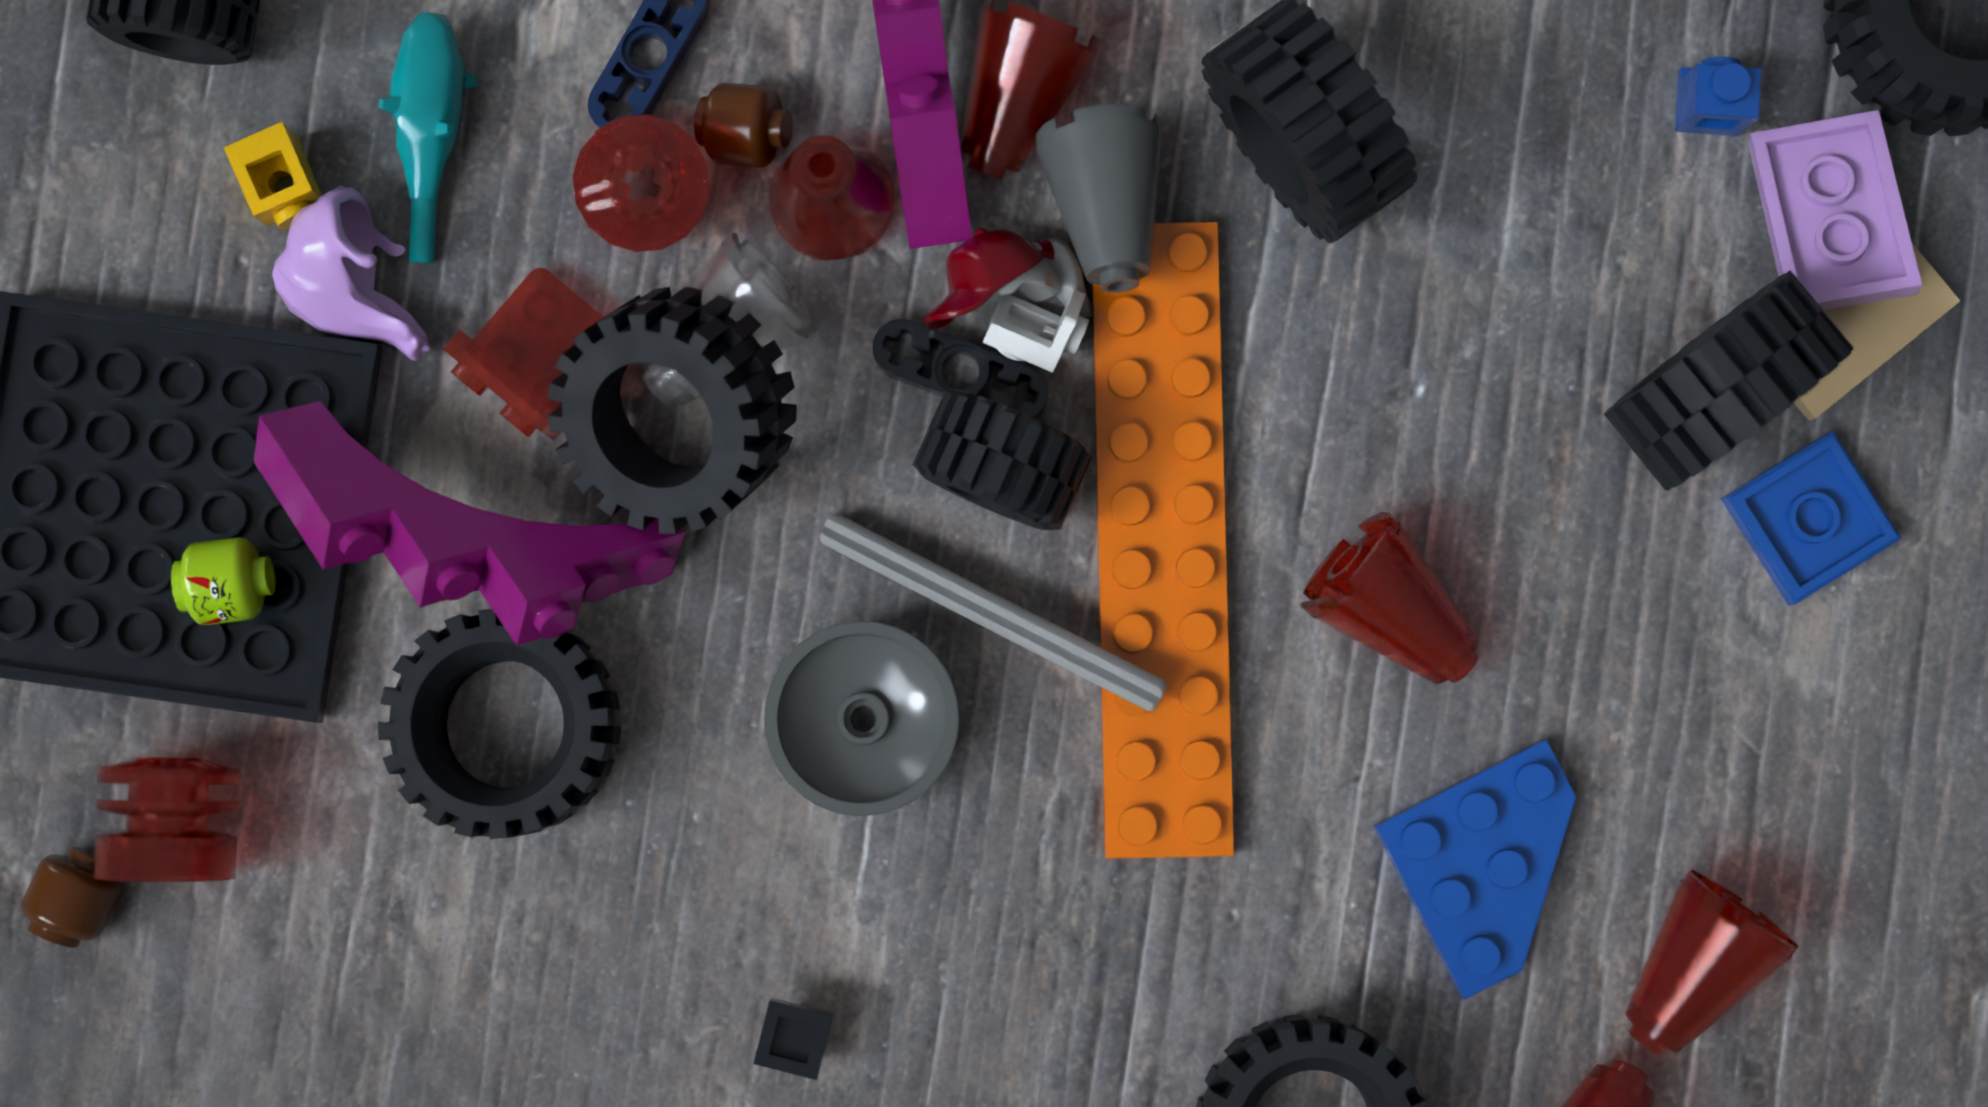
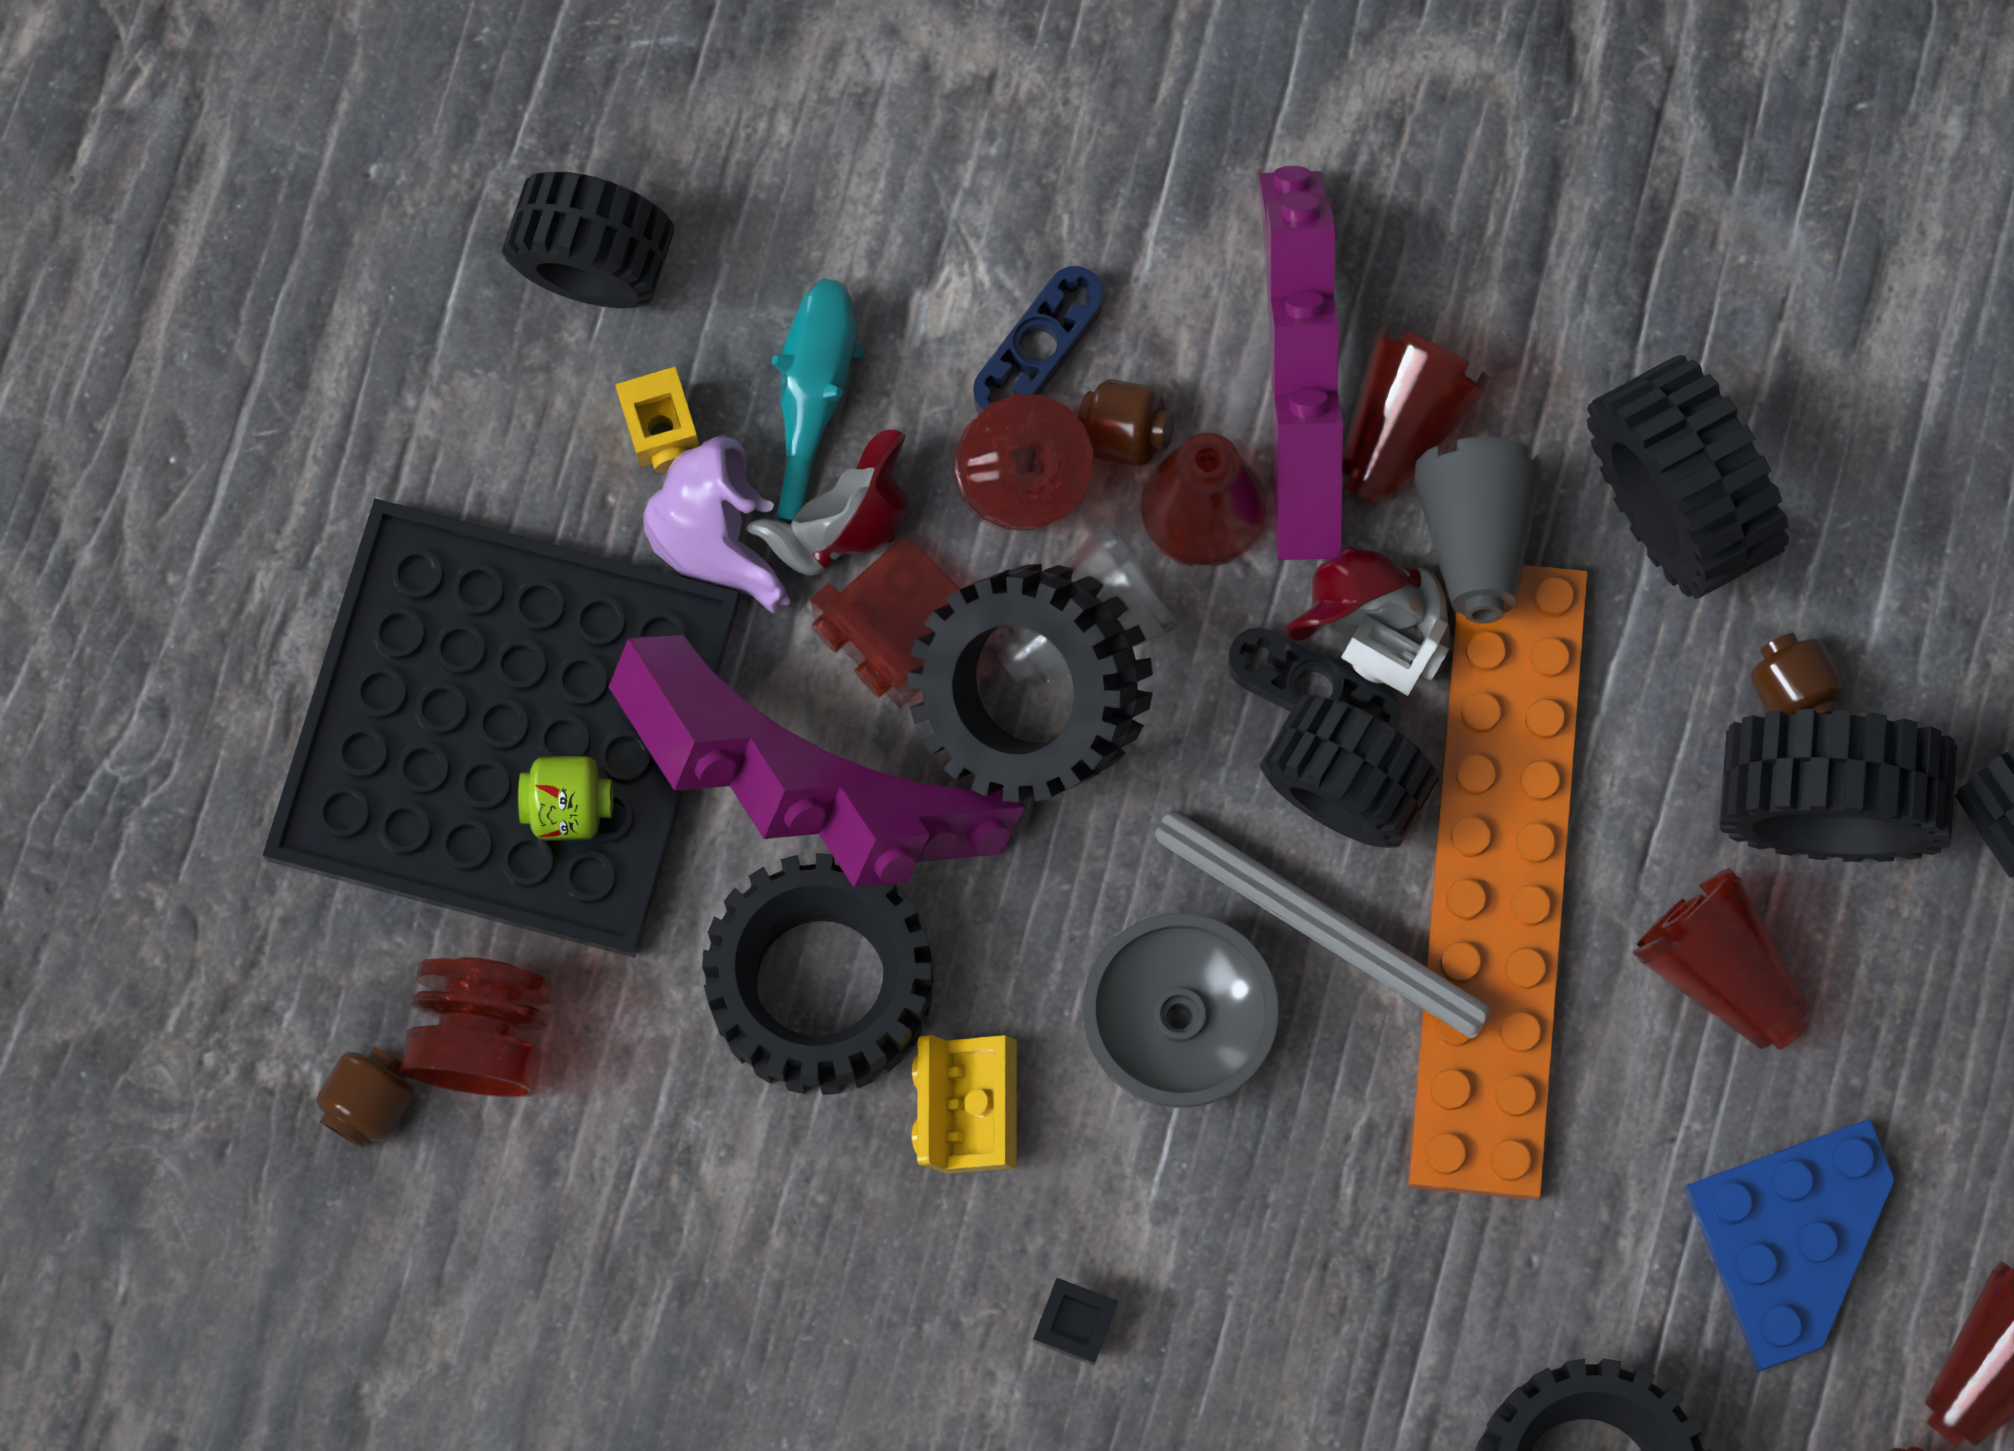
camera: 10 degrees right, 10 degrees down
none -> hair [746,429,909,576]
none -> yellow bracket [911,1035,1017,1174]
none -> black tyre [1719,709,1957,862]
none -> reddish brown head [1751,633,1846,715]

